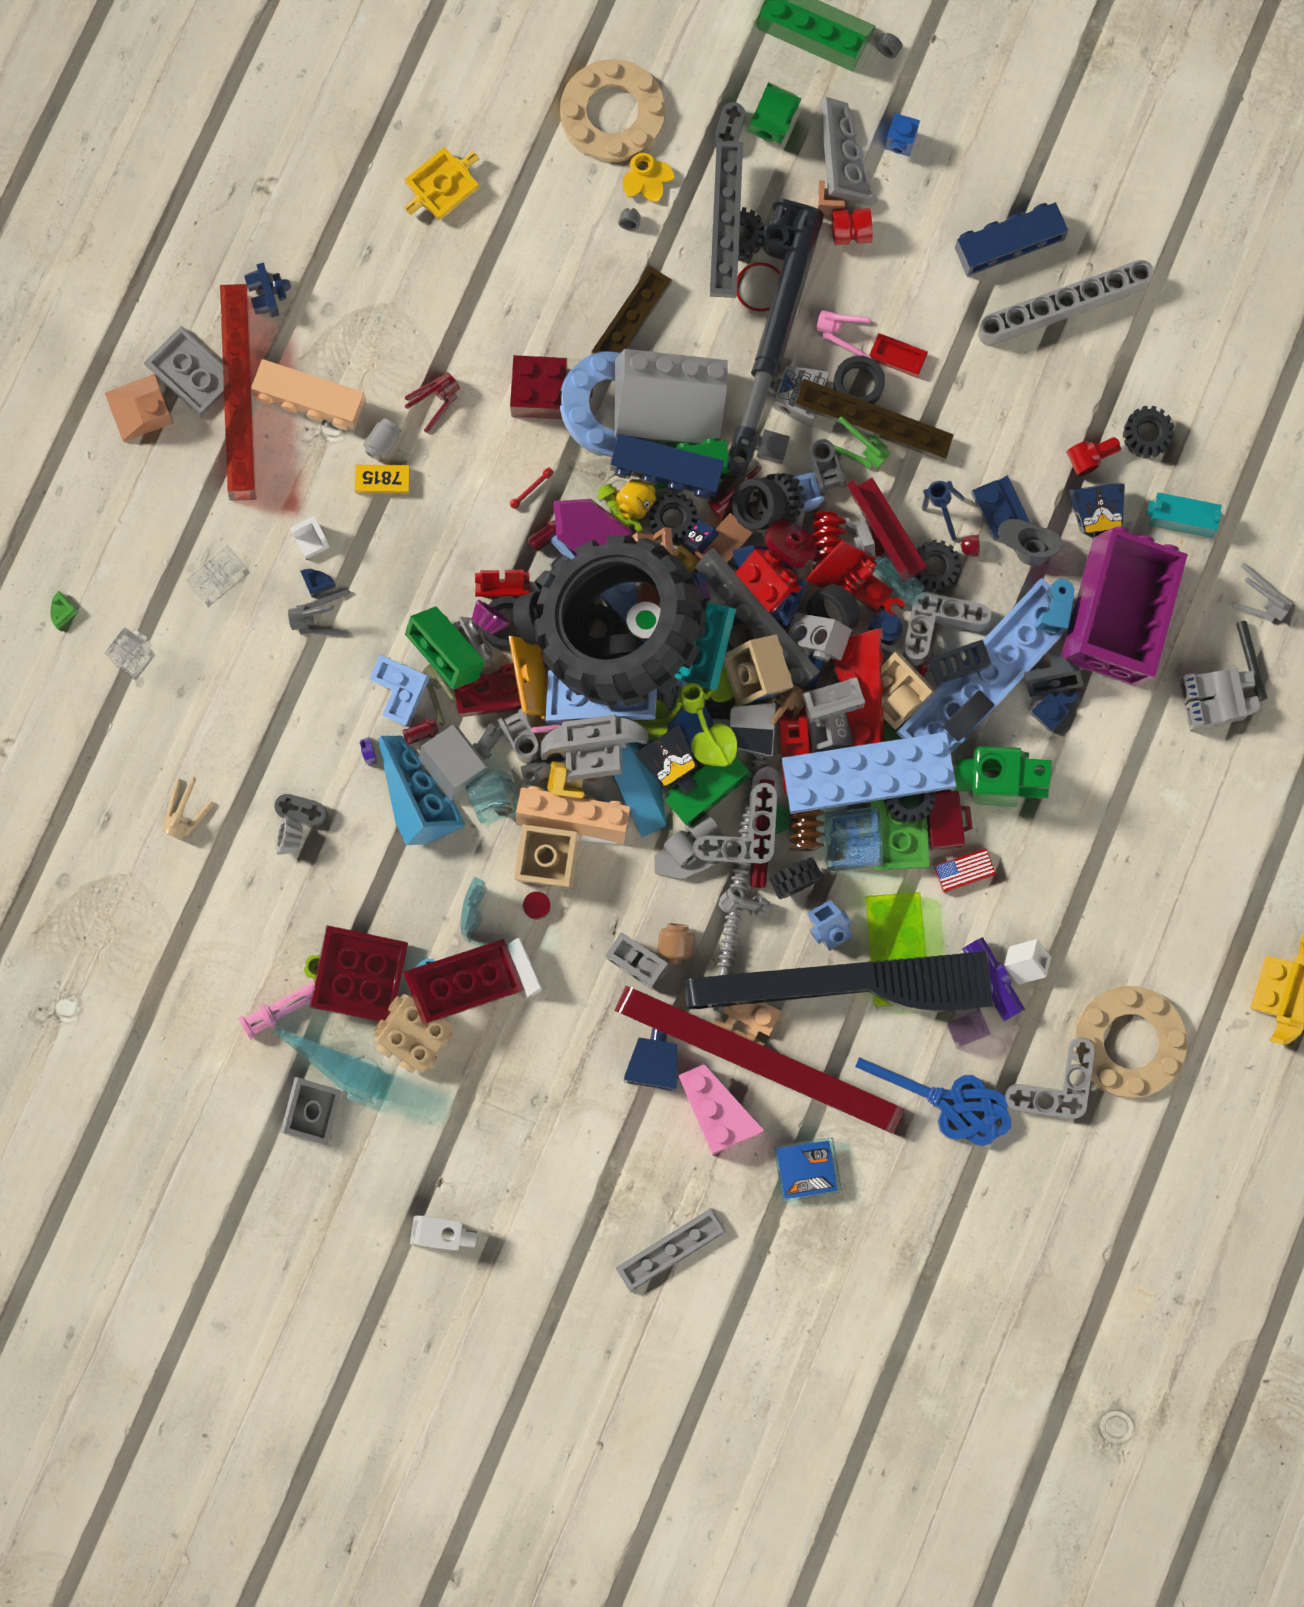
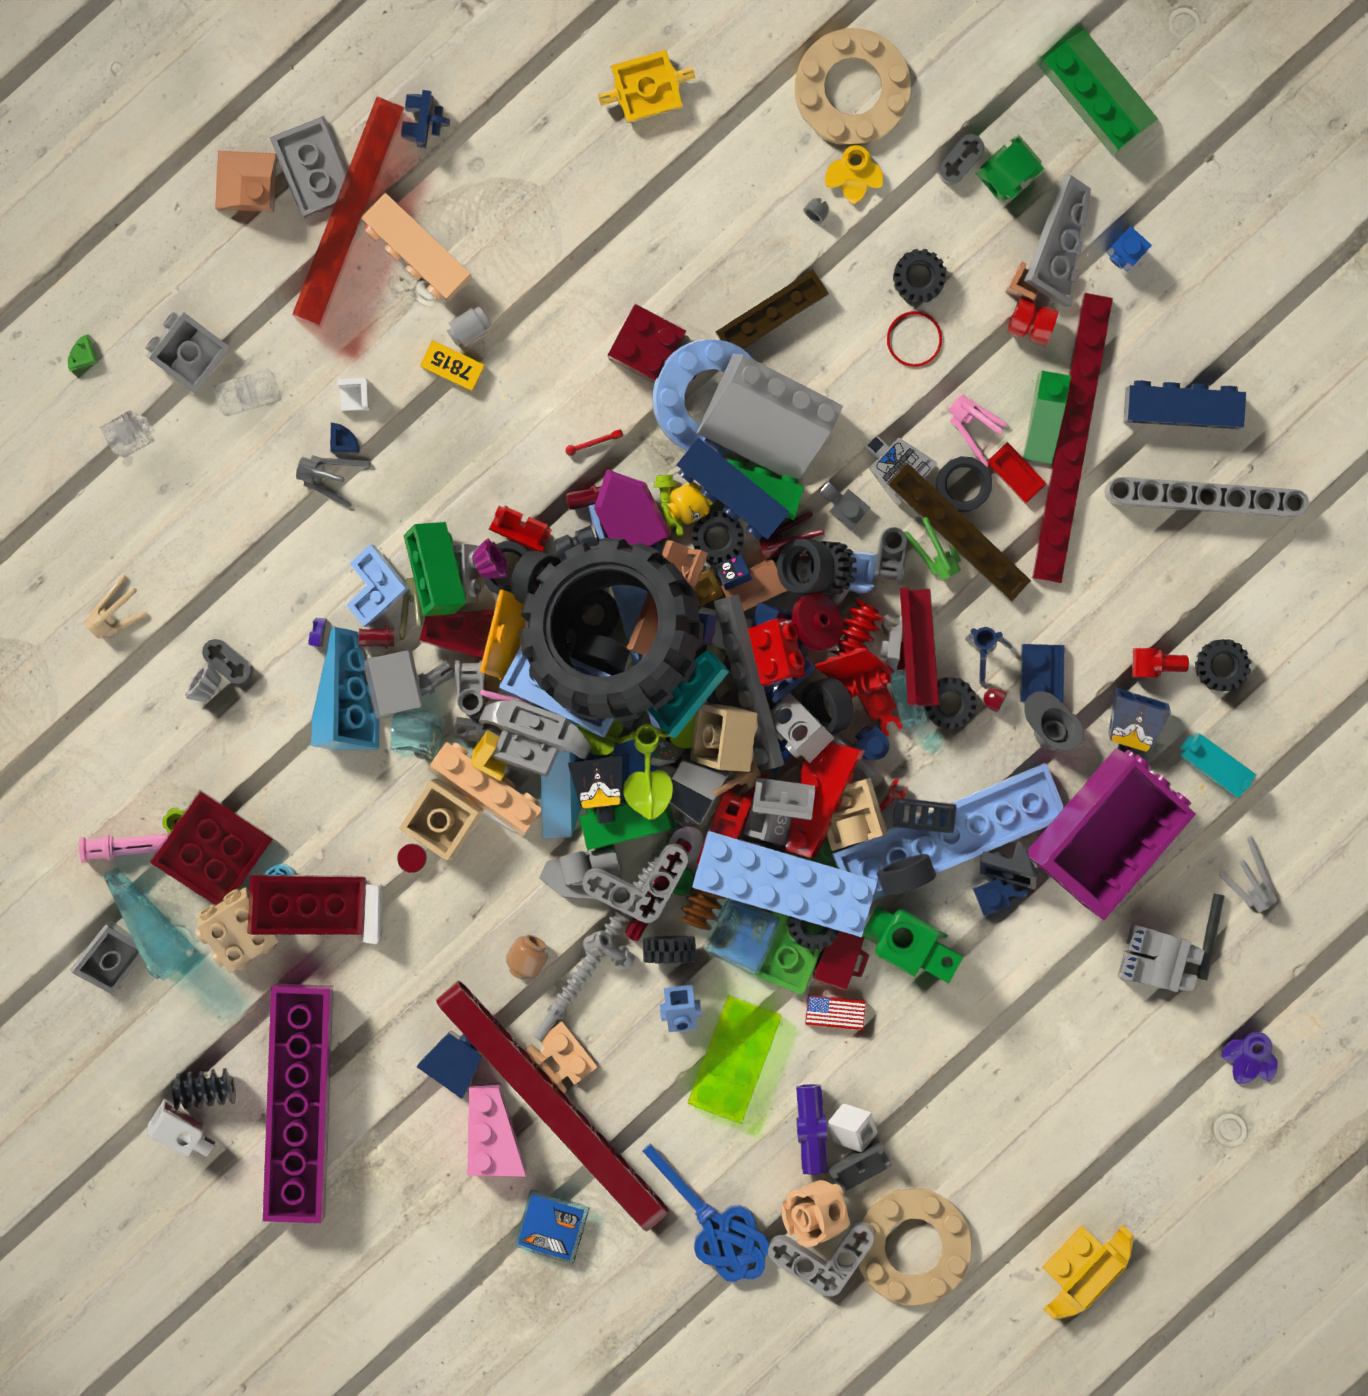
camera: 20 degrees right, 10 degrees up
dark red plant [405,372,460,433] -> none
clear light blue slope [460,877,488,943] -> none
light grey brick [606,932,668,990] -> none
light grey tile [616,1208,726,1292] -> none
white sticker [627,602,661,638] -> none
black piece [684,951,994,1012] -> none
dark grey plate [710,141,743,298] -> none
black piece [726,199,824,476] -> none
dark grey axle [876,33,903,59] -> none
light grey beam [903,592,991,666] -> none
clear purple panel [947,1008,990,1049] -> none
dark azure leg [1036,579,1074,635] -> none
none -> light grey plate [145,310,230,394]
none -> black piece [172,1068,236,1110]
none -> magenta brick [262,983,334,1223]
none -> dark grey tile [650,737,685,766]
none -> light nougat brick [781,1180,850,1247]
none -> dark grey hinge [828,1140,892,1192]
none -> green slope [1023,370,1071,464]
none -> dark red plate [1032,293,1113,583]

